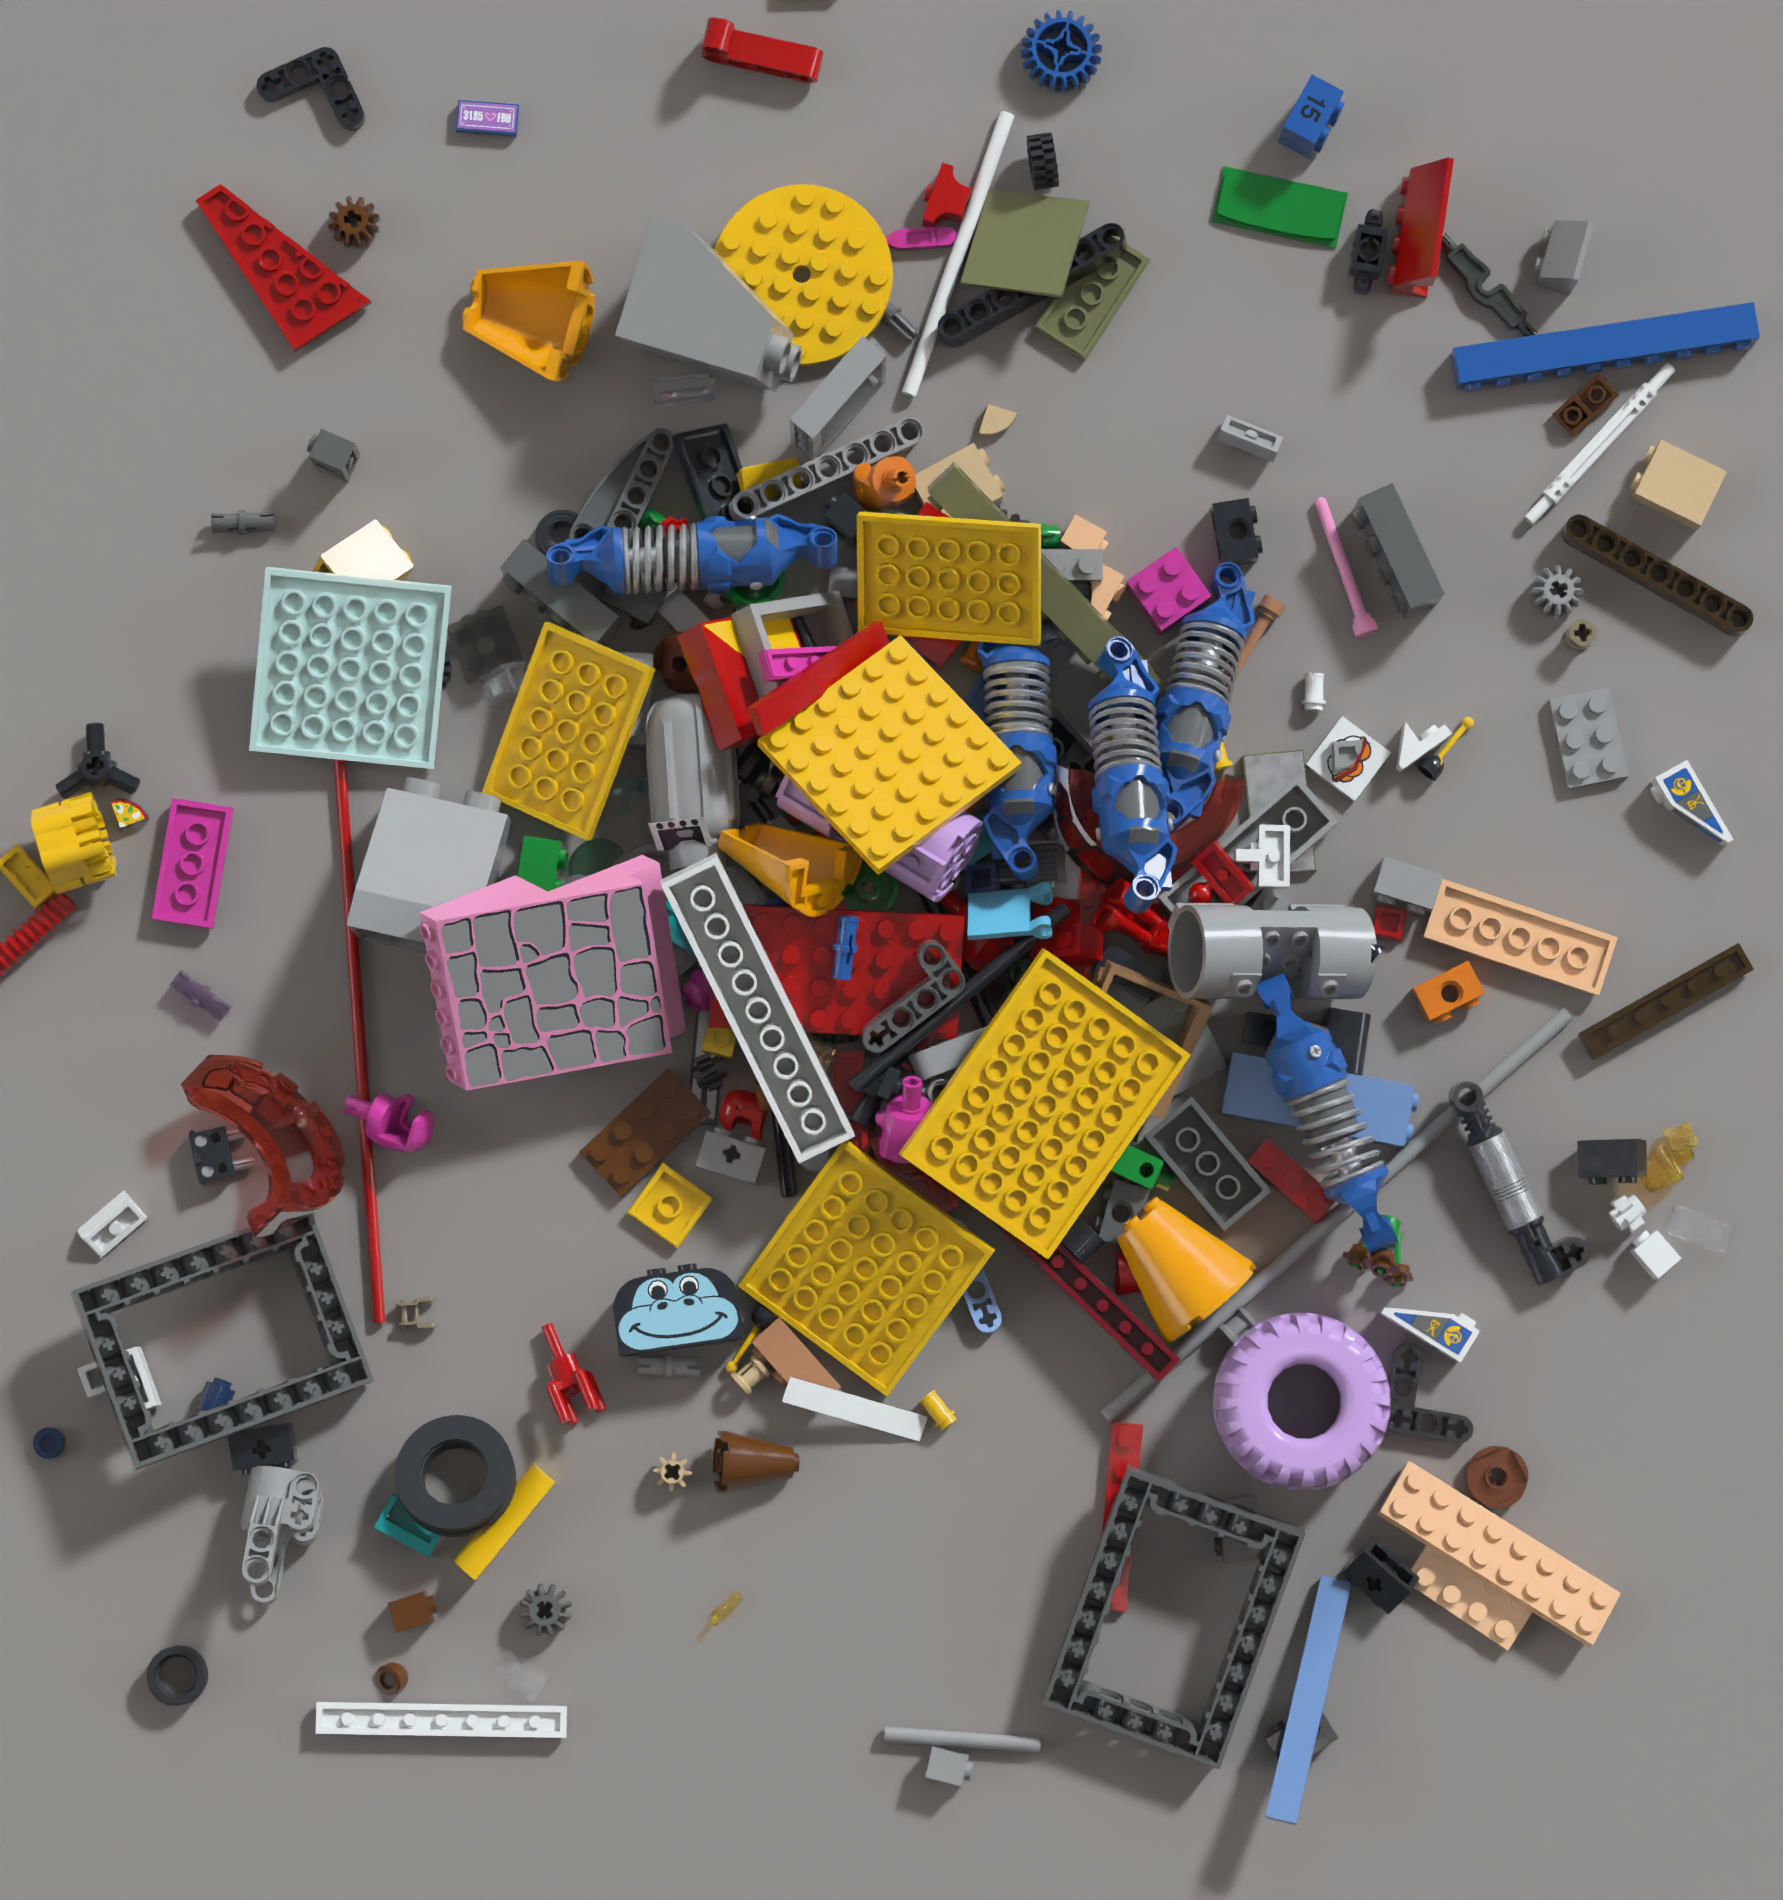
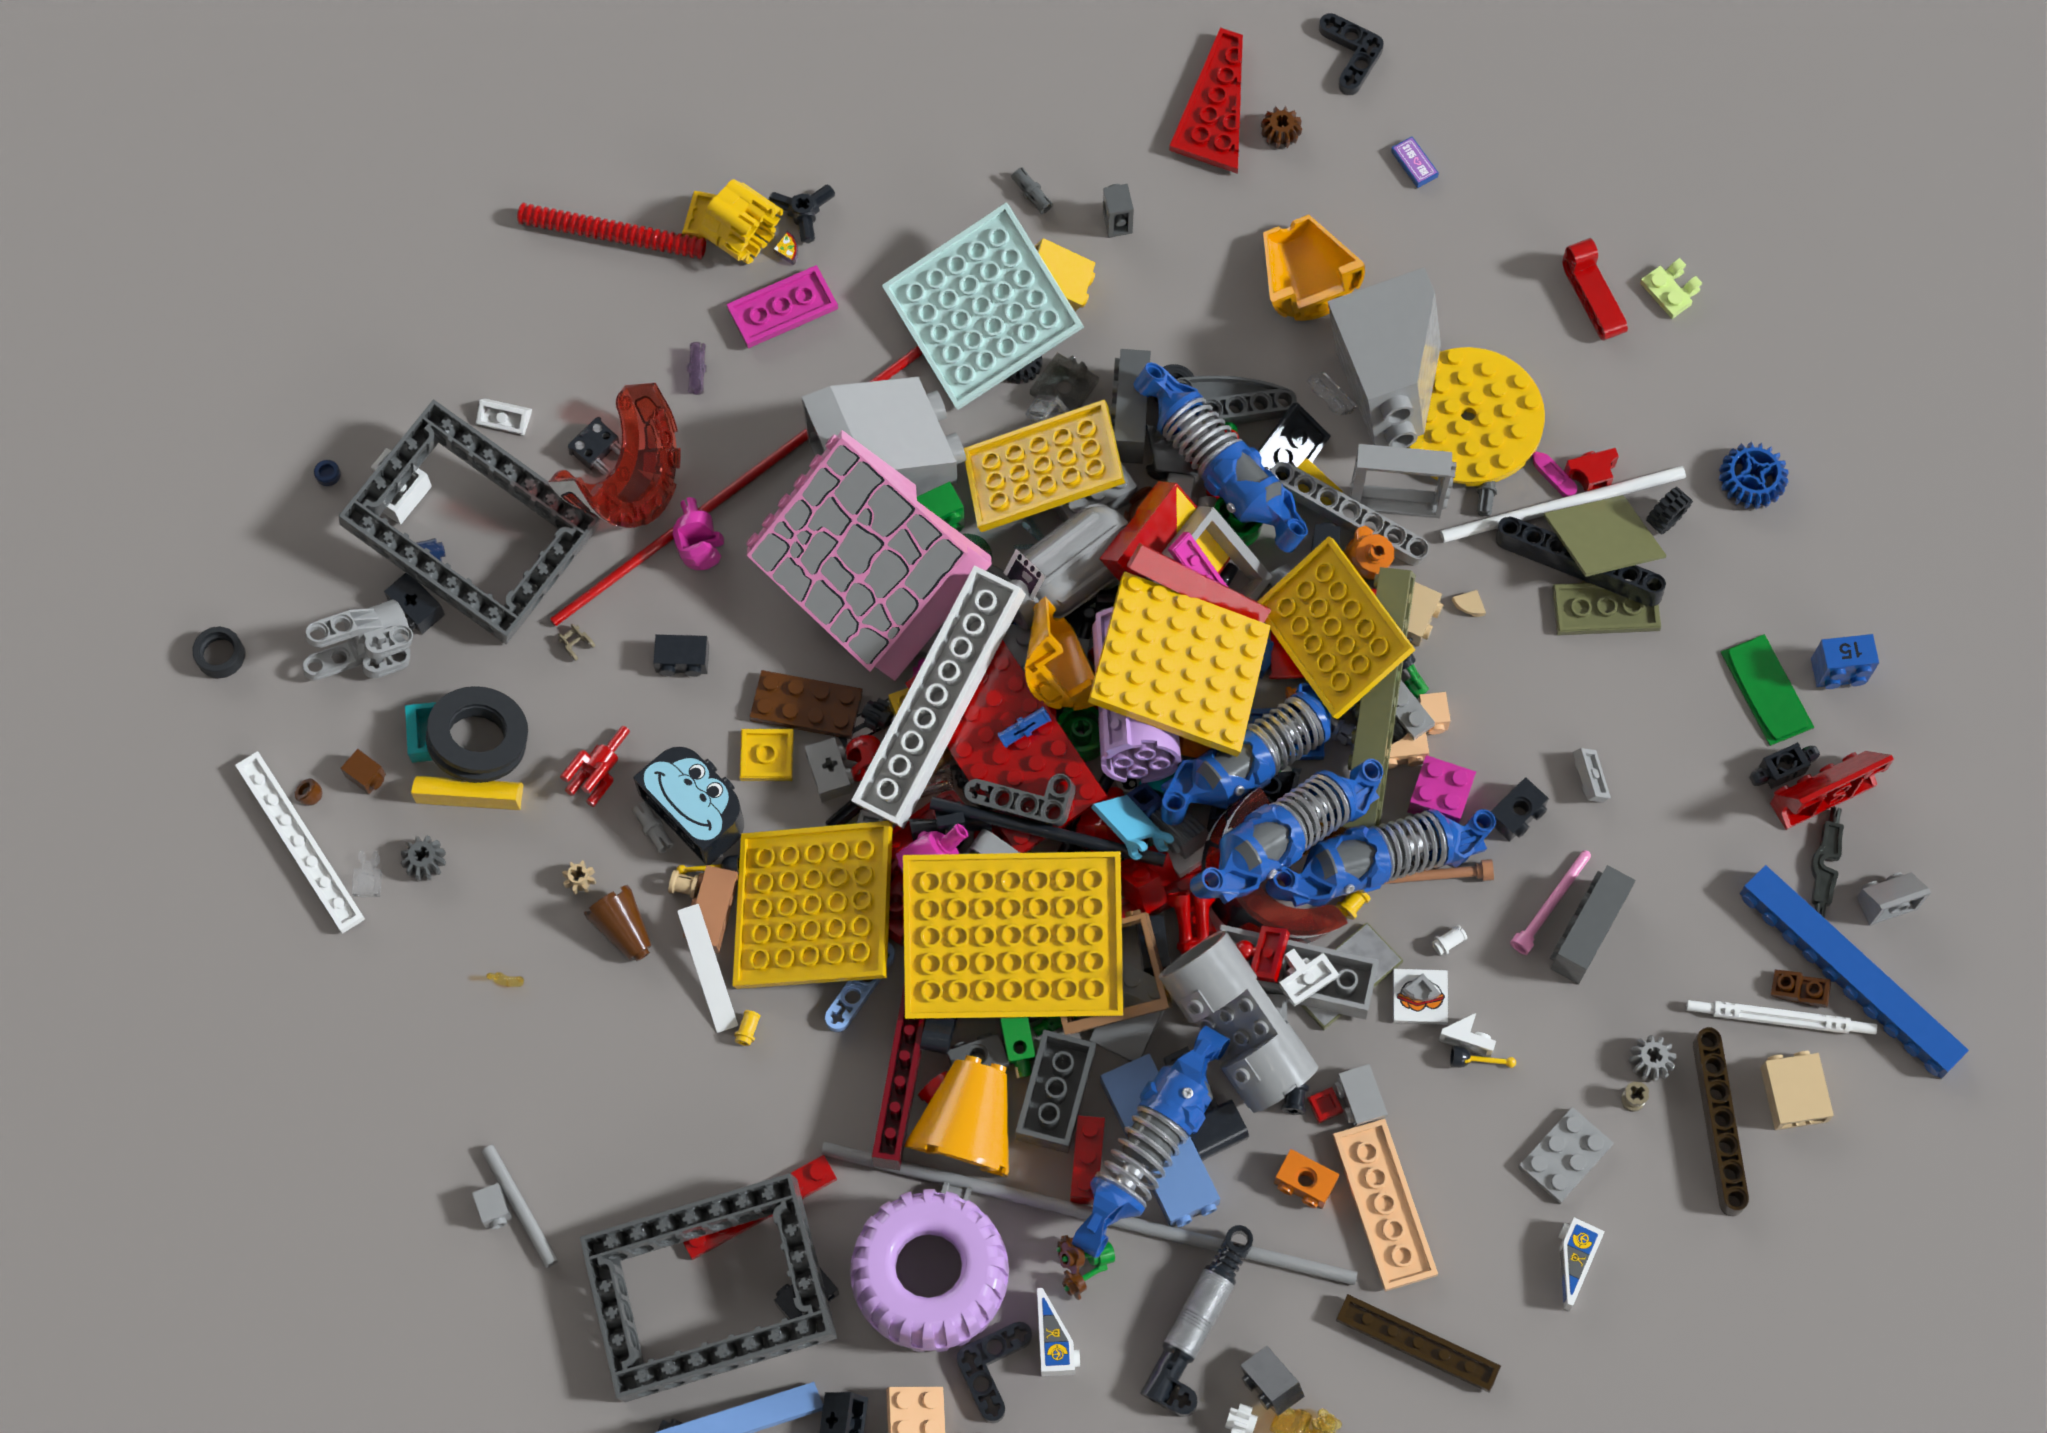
camera: 60 degrees right, 15 degrees down
none -> black brick [653,634,710,677]

